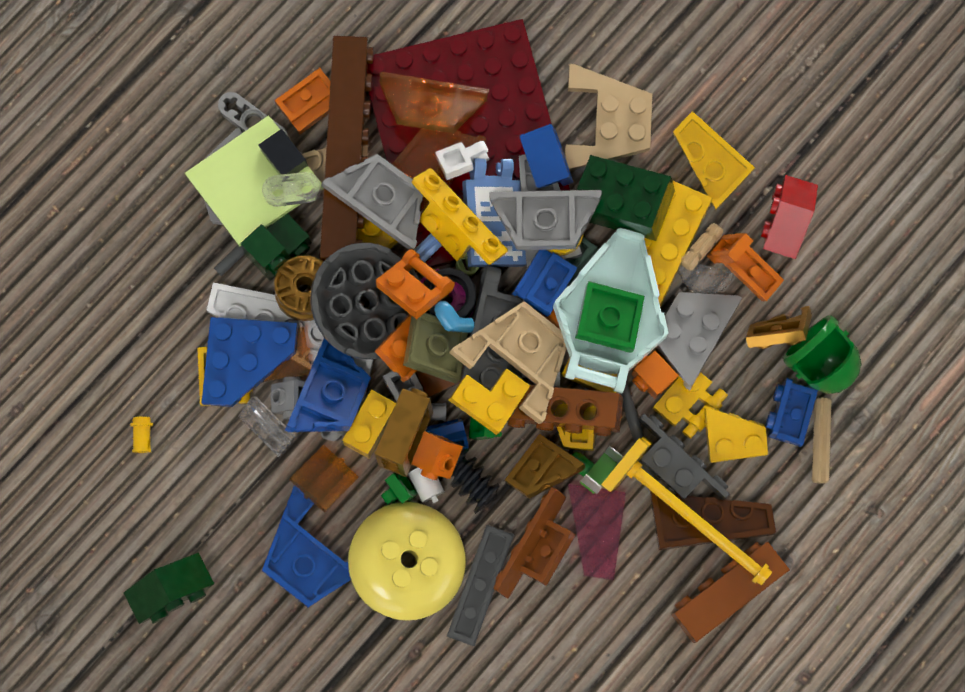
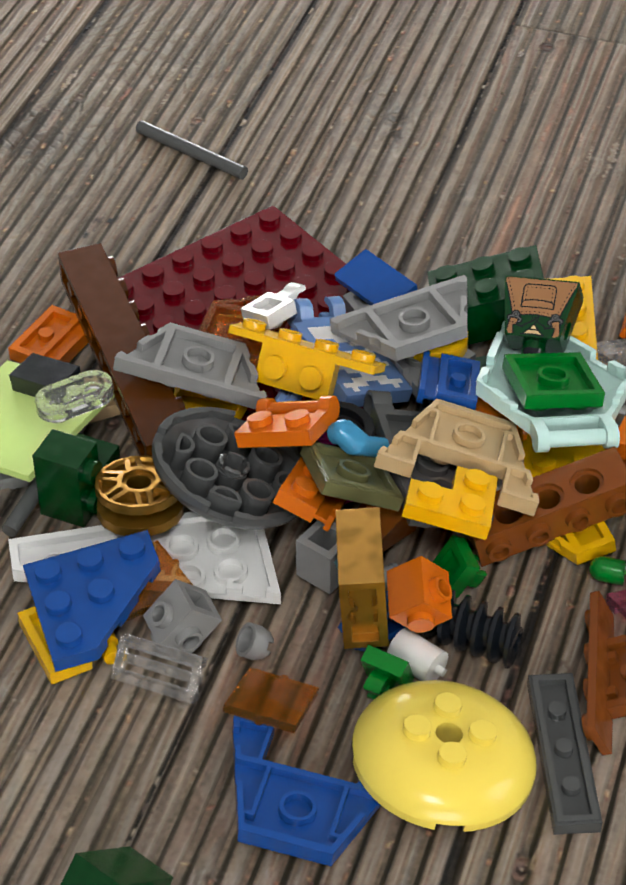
camera: 20 degrees left, 35 degrees down
blue wing [285,338,371,432] -> none
yellow brick [342,389,396,459] -> none
clear orange wing [380,72,489,133] -> none
pearl gold wing [505,434,585,499] -> none
tan wing [565,64,652,172] -> none
yellow wing [673,111,755,210] -> none
tan axle [681,223,723,271] -> none
none -> torso [505,275,584,354]

